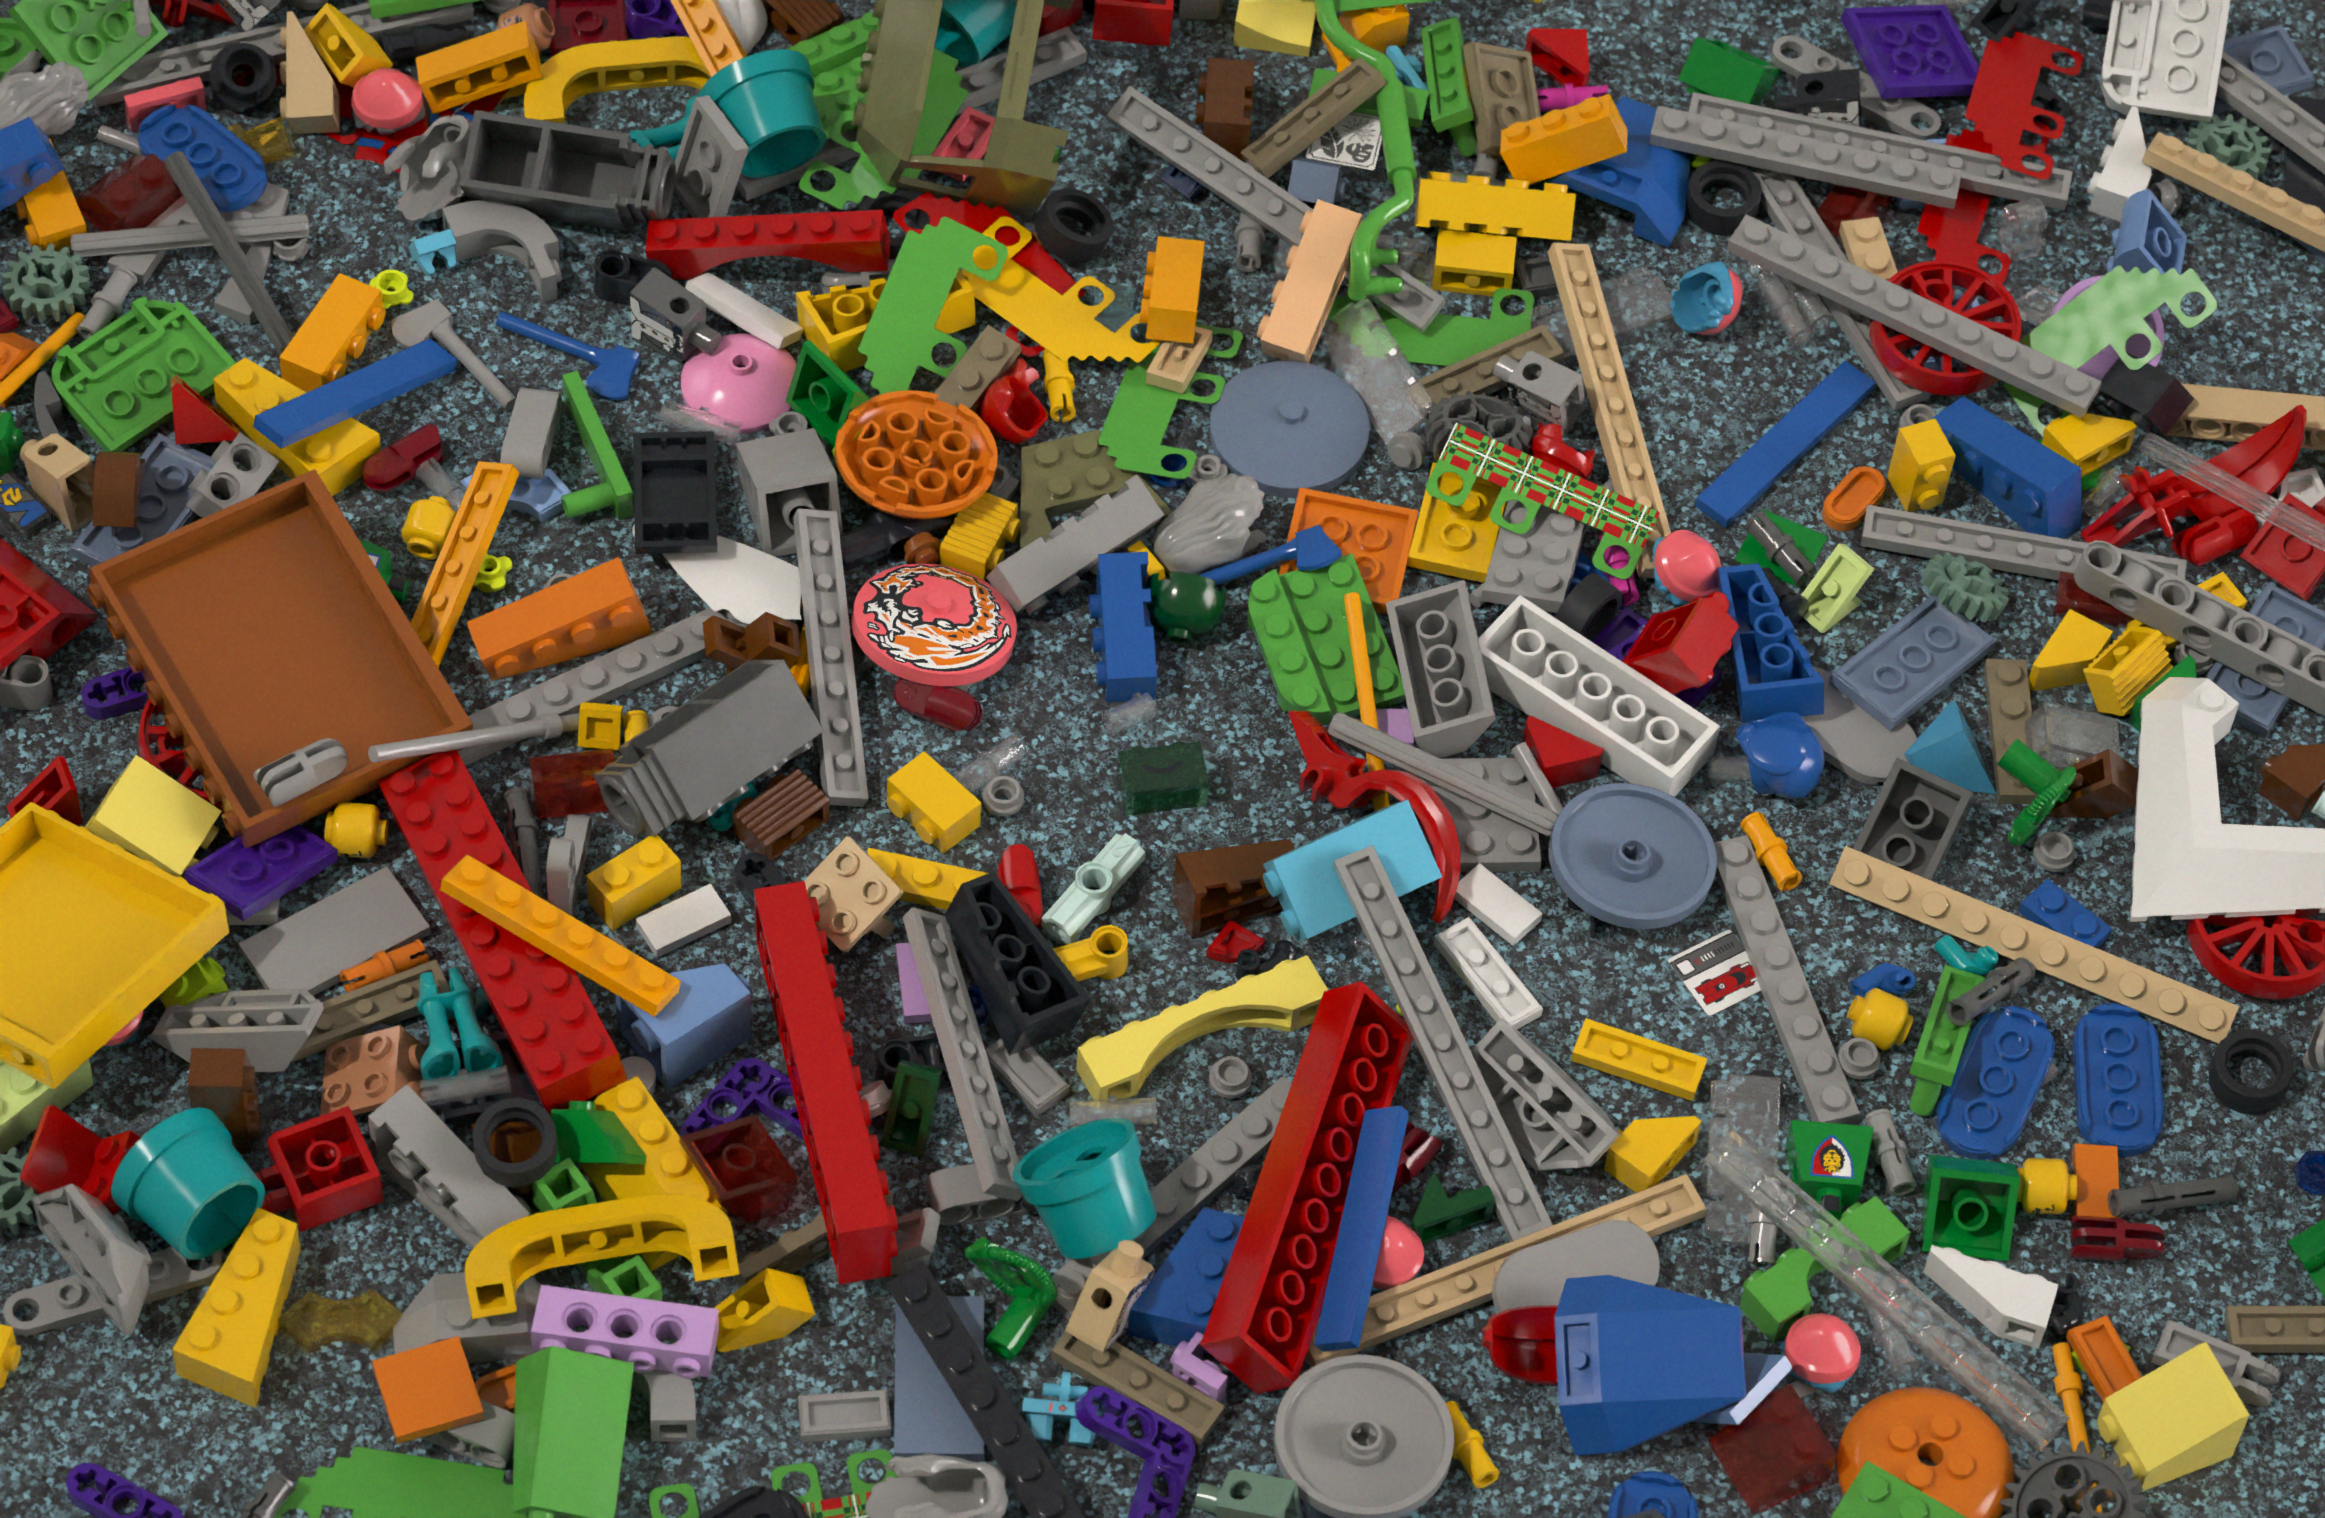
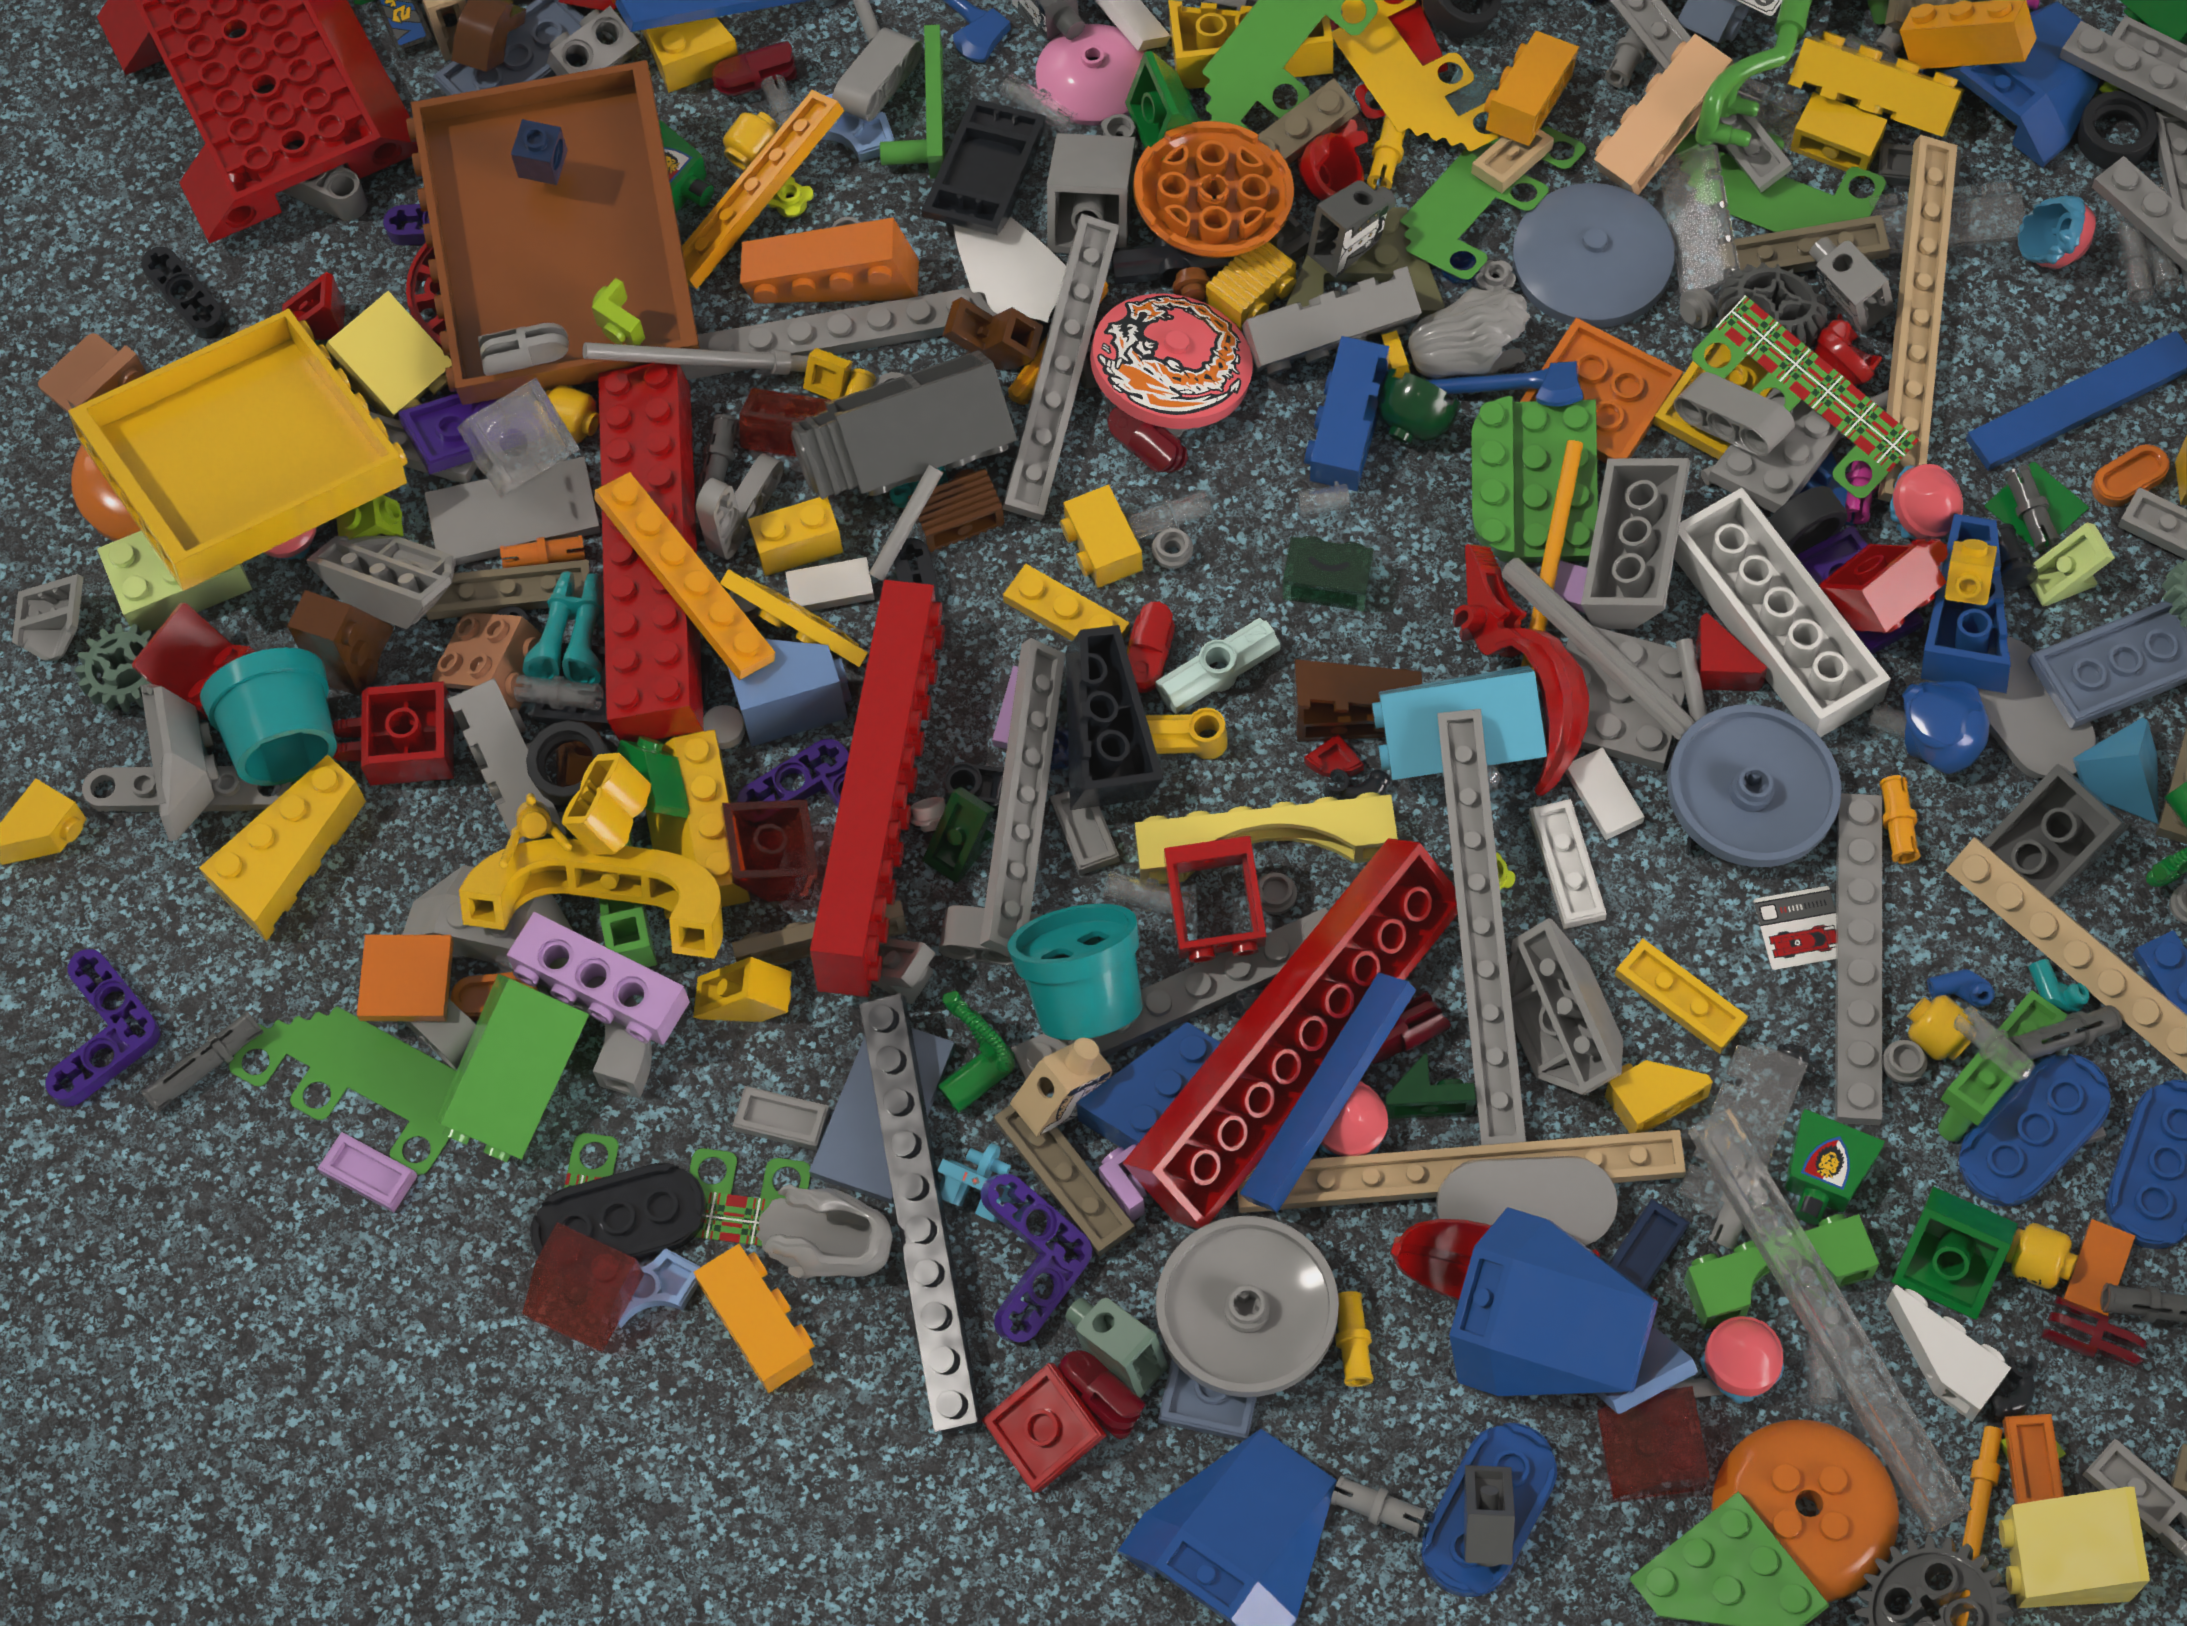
camera: 30 degrees right, 10 degrees up
clear yellow tile [278,1289,403,1354] -> none
tan bracket [804,837,903,952] -> none
light grey pin [1864,1109,1917,1197] -> none
none -> clear piece [457,378,580,498]
none -> yellow plant [499,793,572,868]
none -> dark blue brick [511,119,568,185]
none -> yellow brick [562,753,651,855]
none -> lime bracket [591,278,645,346]
none -> yellow wing [720,569,869,667]
none -> light grey bar [869,465,944,581]
none -> red window [1164,836,1267,963]
none -> dark grey torso [1307,181,1396,278]
none -> dark blue tile [1608,1199,1690,1292]
none -> light grey beam [1674,372,1795,457]
none -> yellow bracket [1945,539,1997,605]
none -> clear axle [1953,1006,2035,1082]

